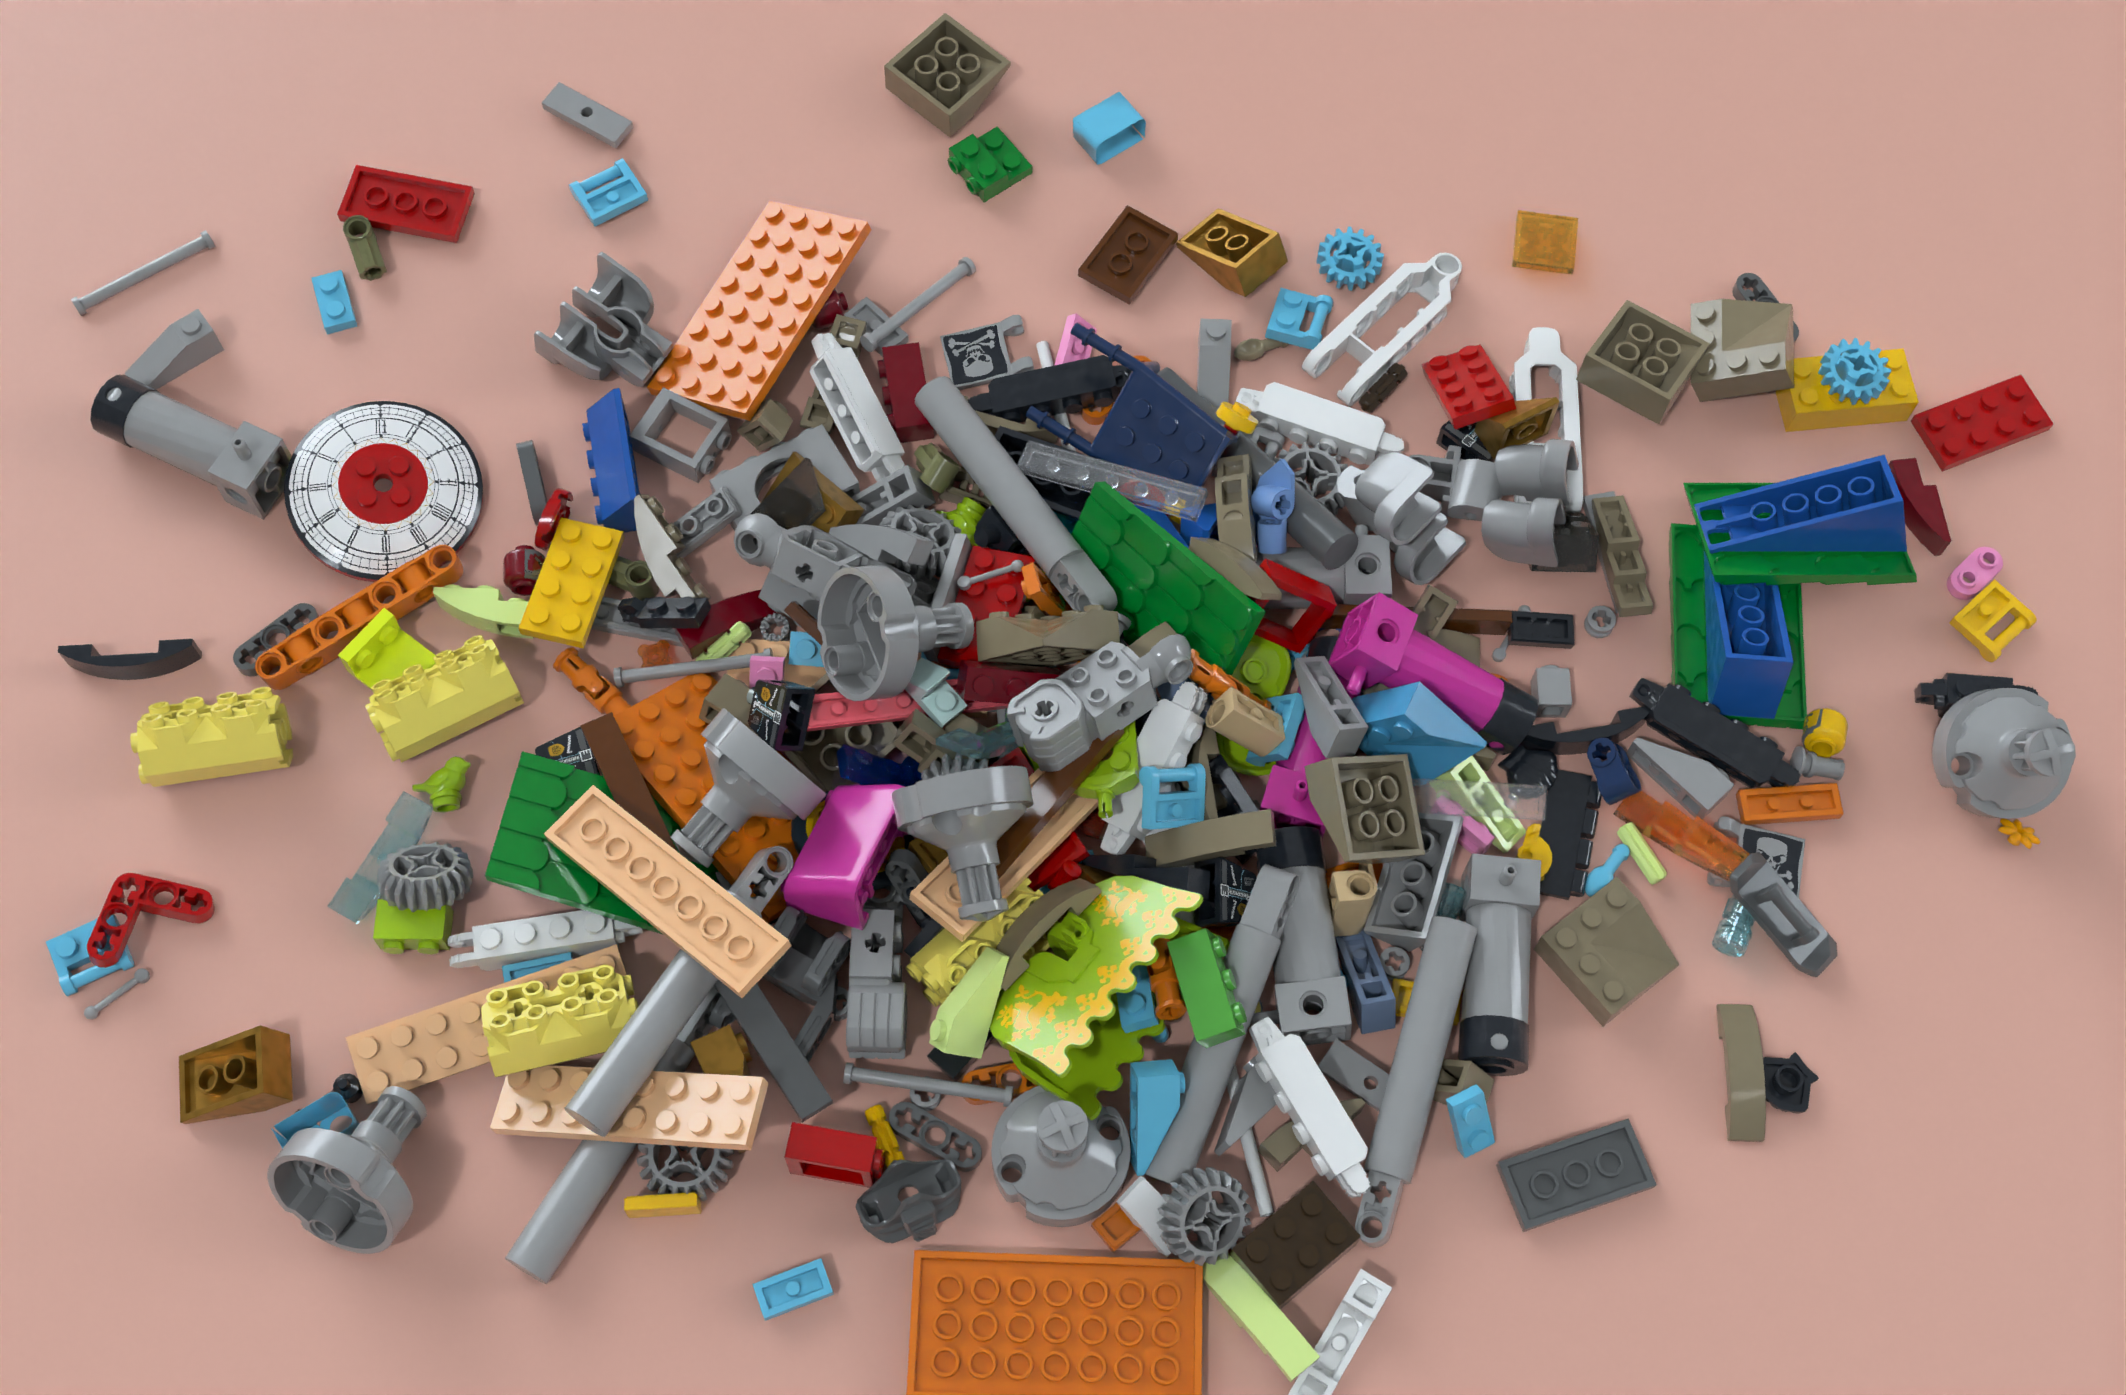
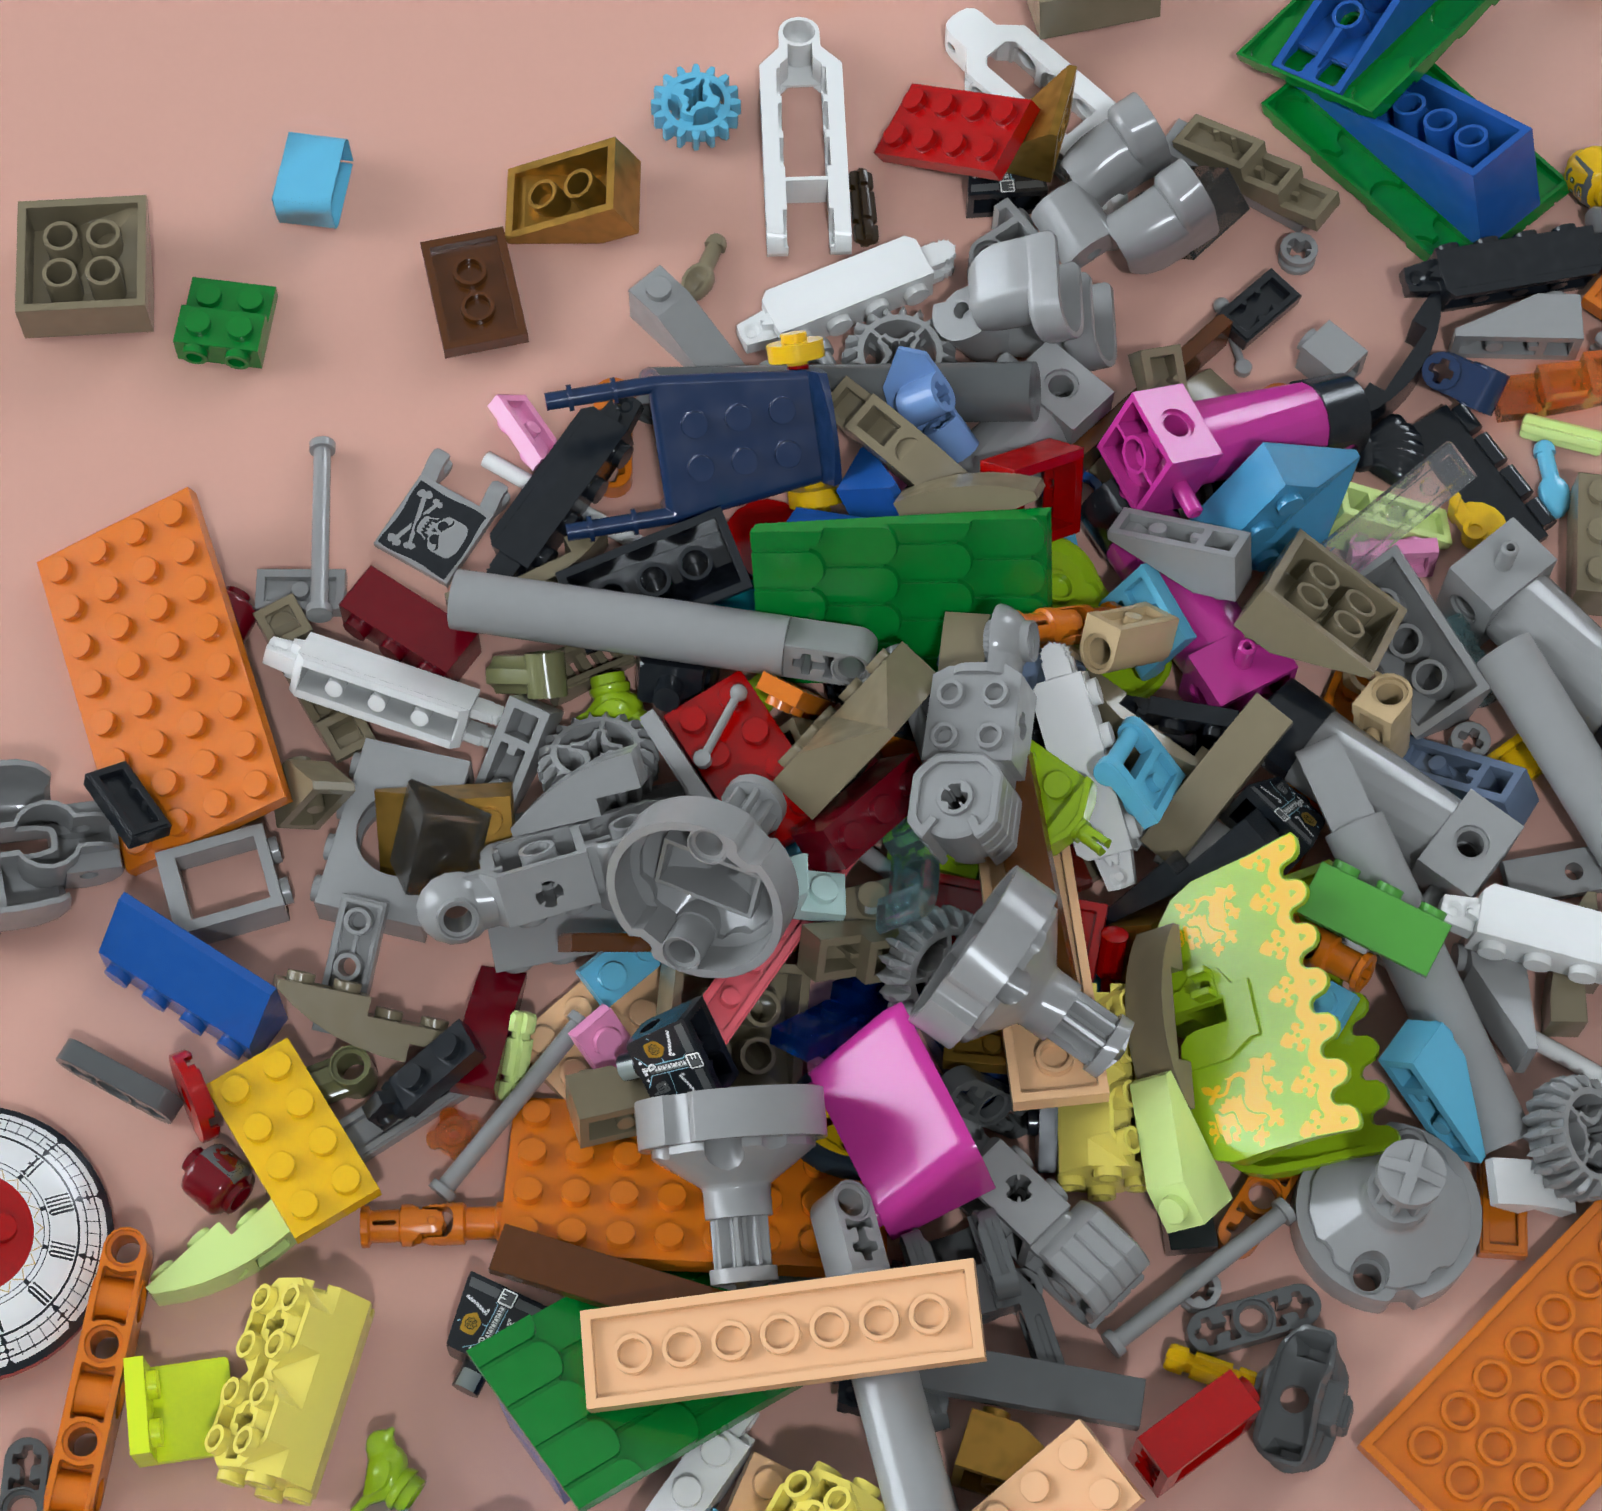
camera: 45 degrees left, 0 degrees up
light grey bush [760,613,791,642] -> none
clear tile [1017,440,1208,522] -> none
medium azure plate [1265,288,1333,350] -> none
none -> black plate [83,761,172,849]

